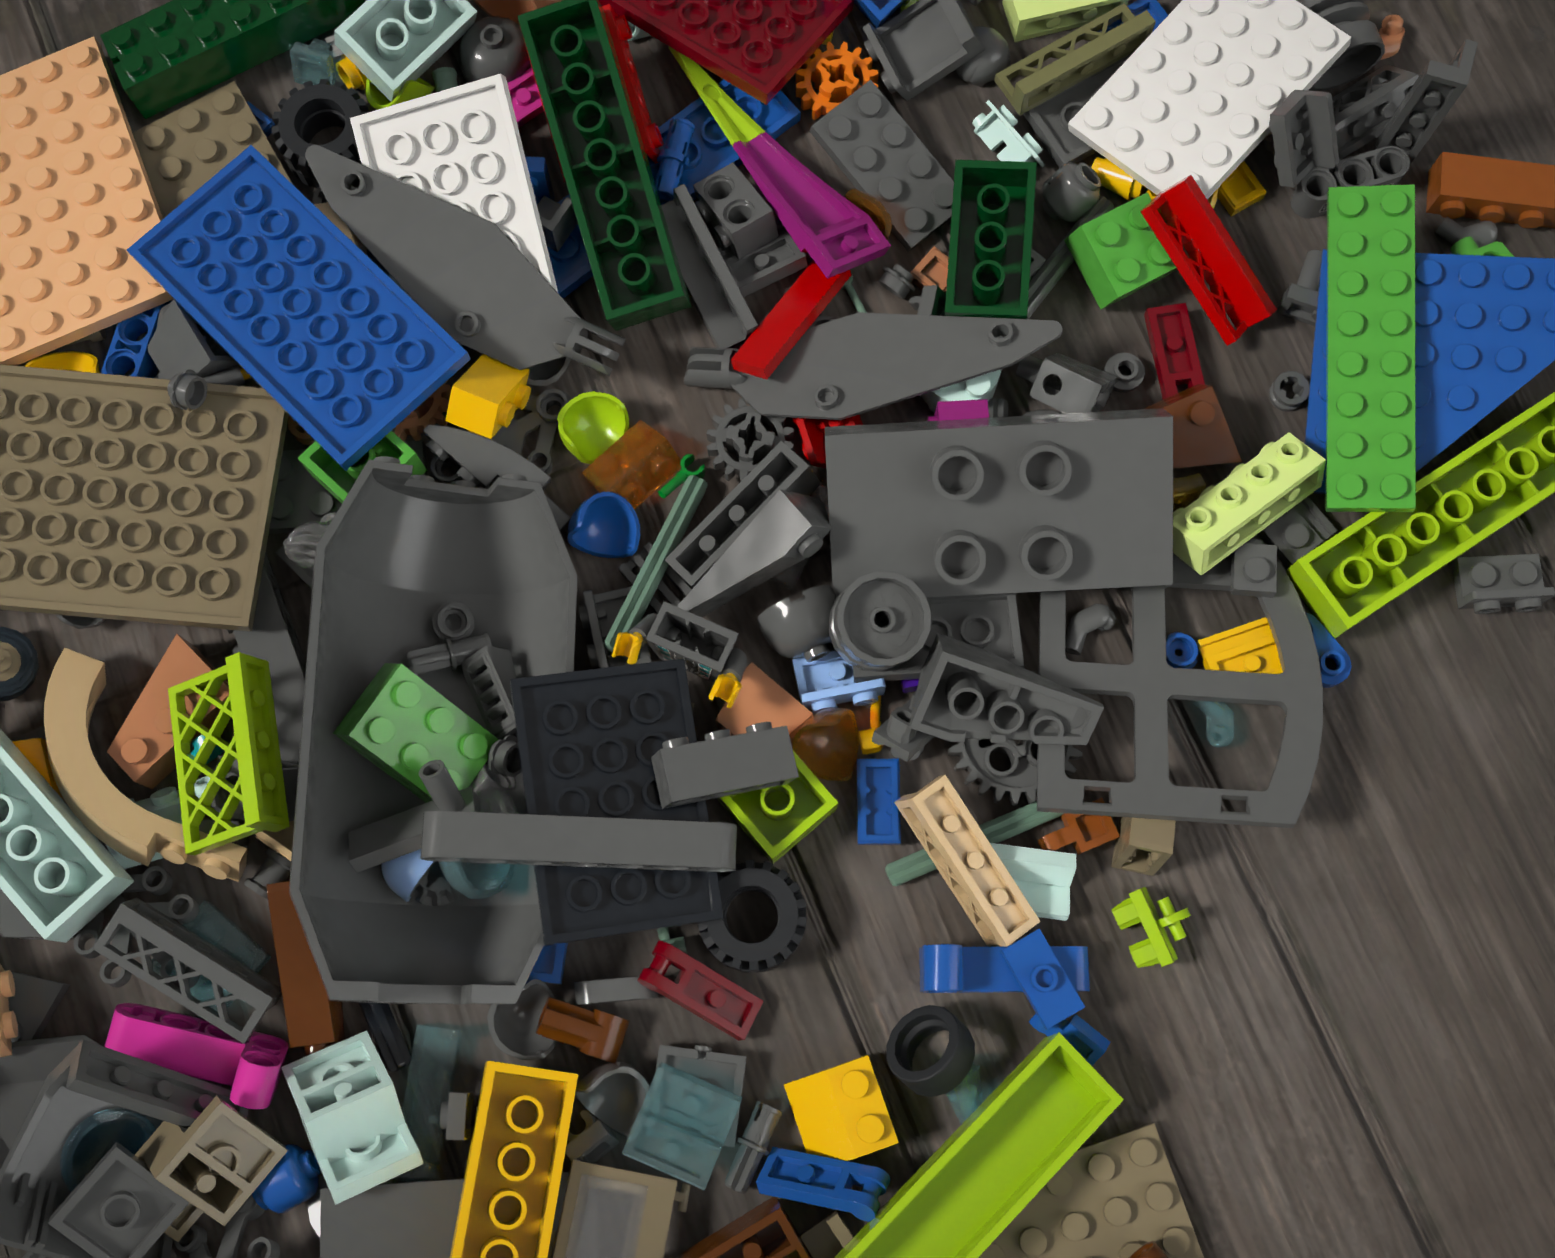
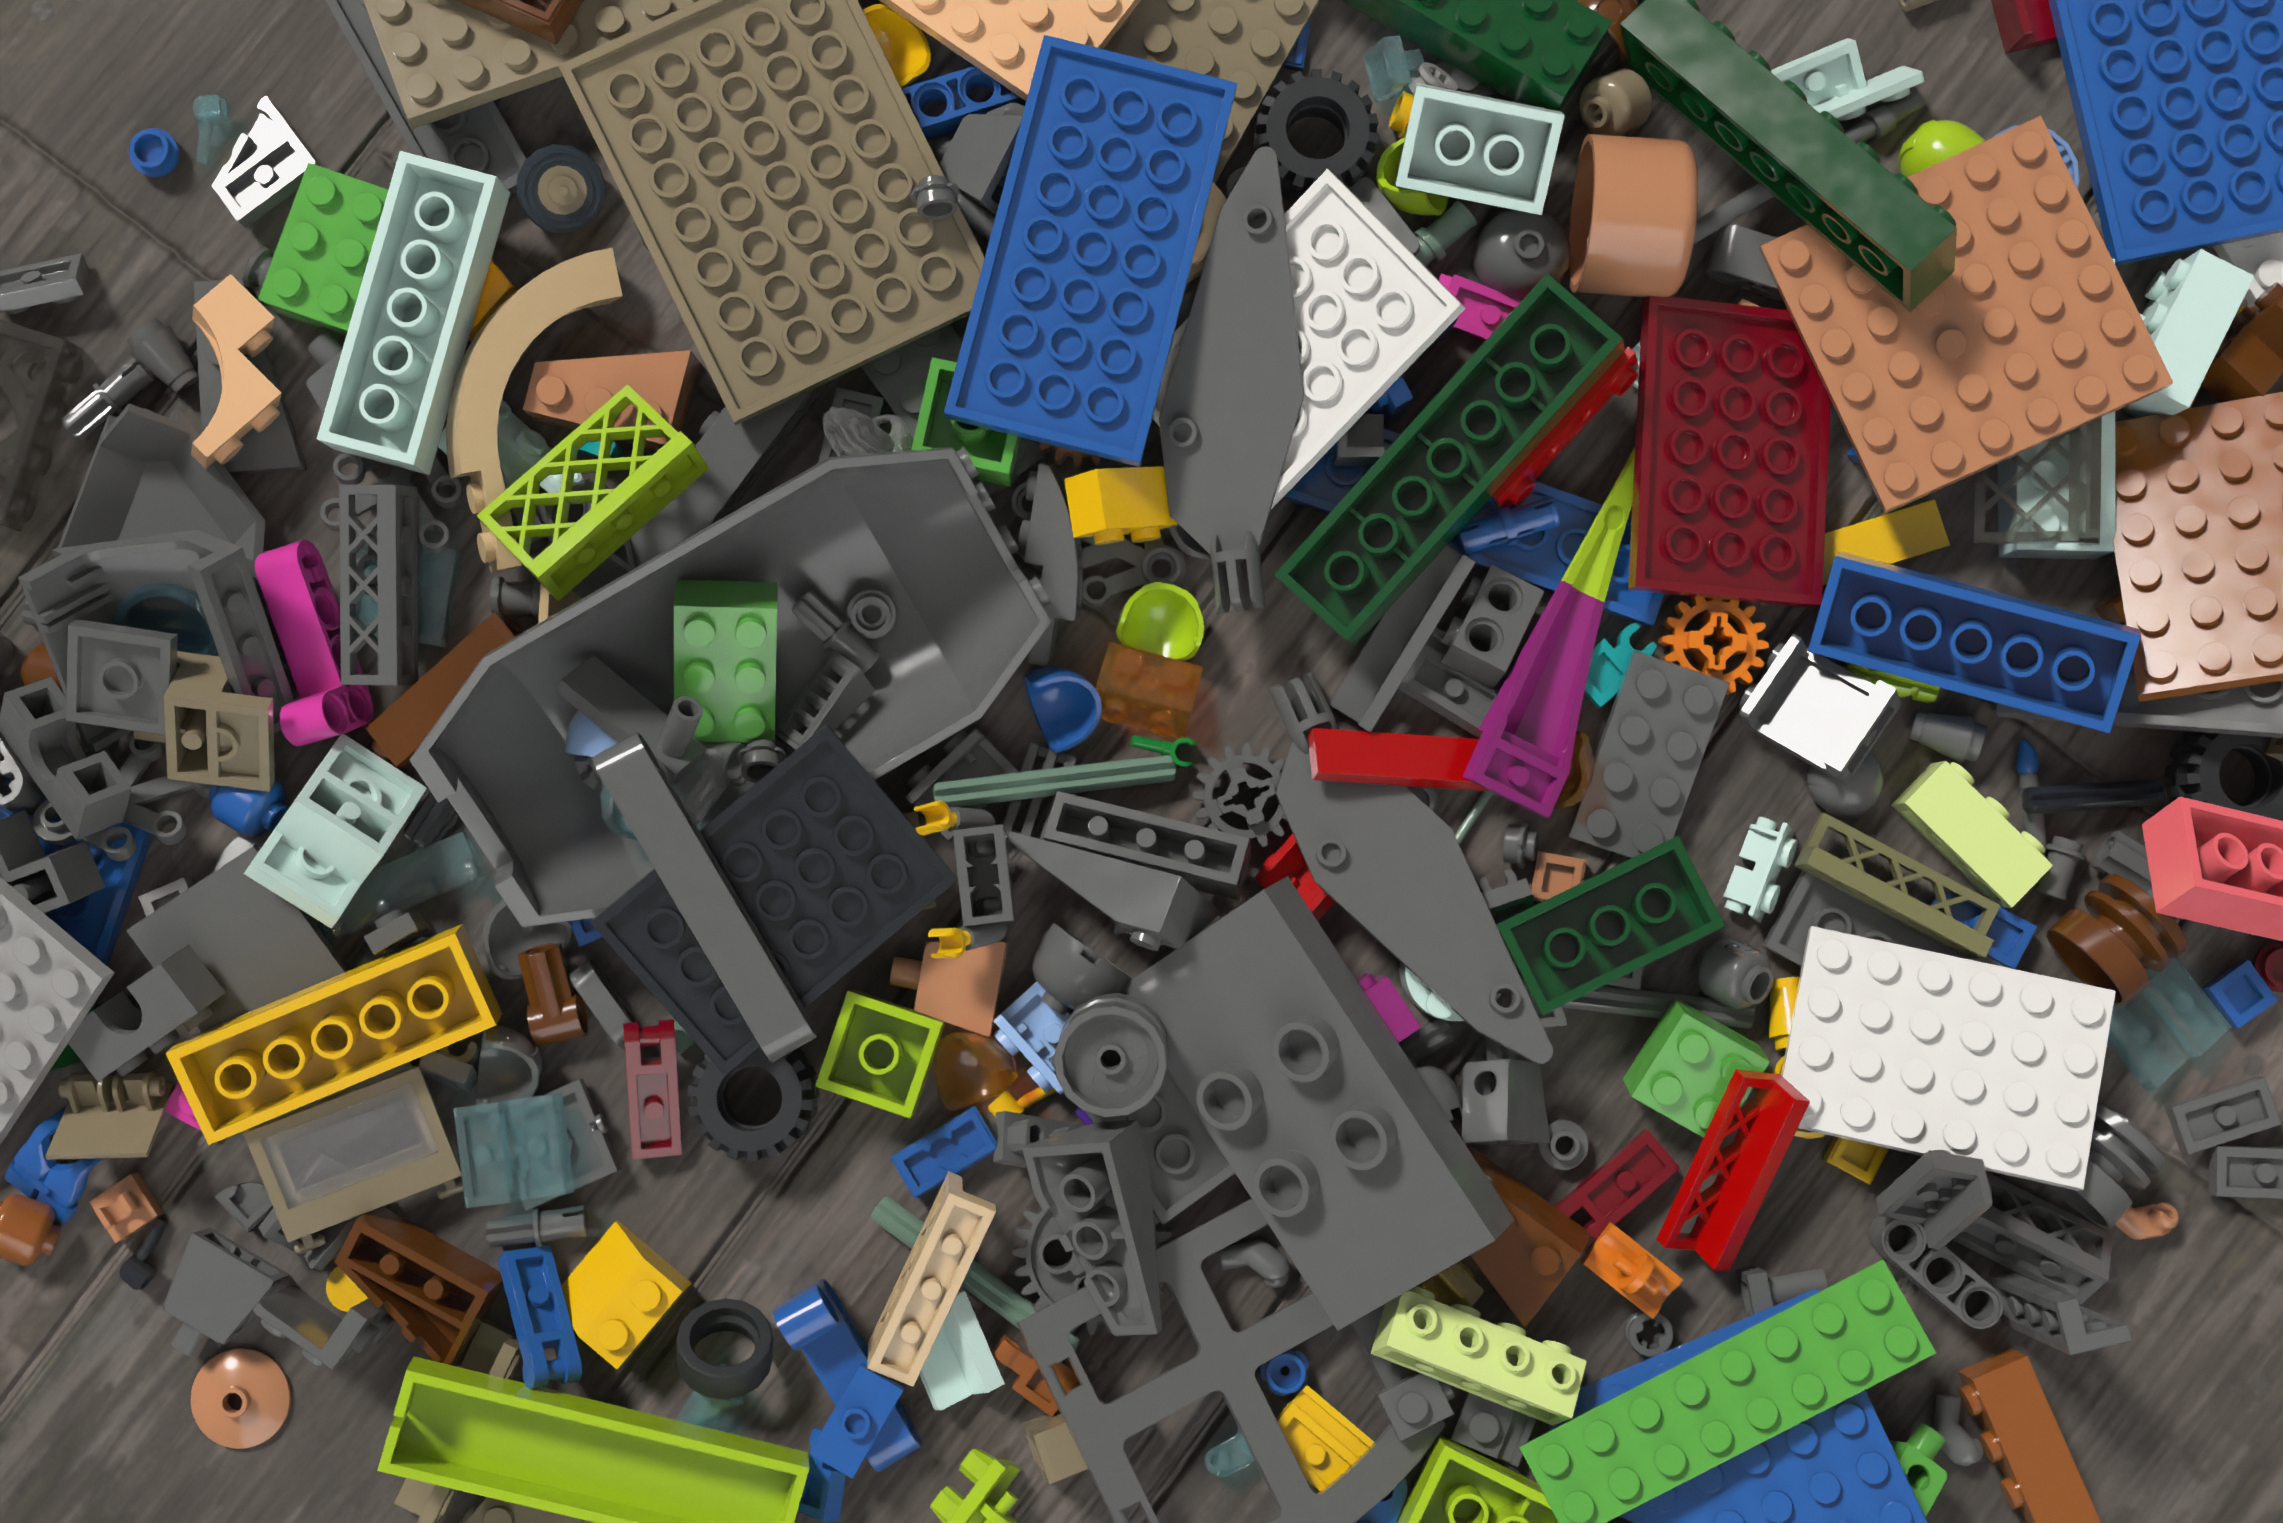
camera: 55 degrees right, 10 degrees up
dark grey brick [651,722,799,809] -> none
none -> orange hips [1580,1222,1683,1319]
none -> teal plate [1584,623,1657,709]

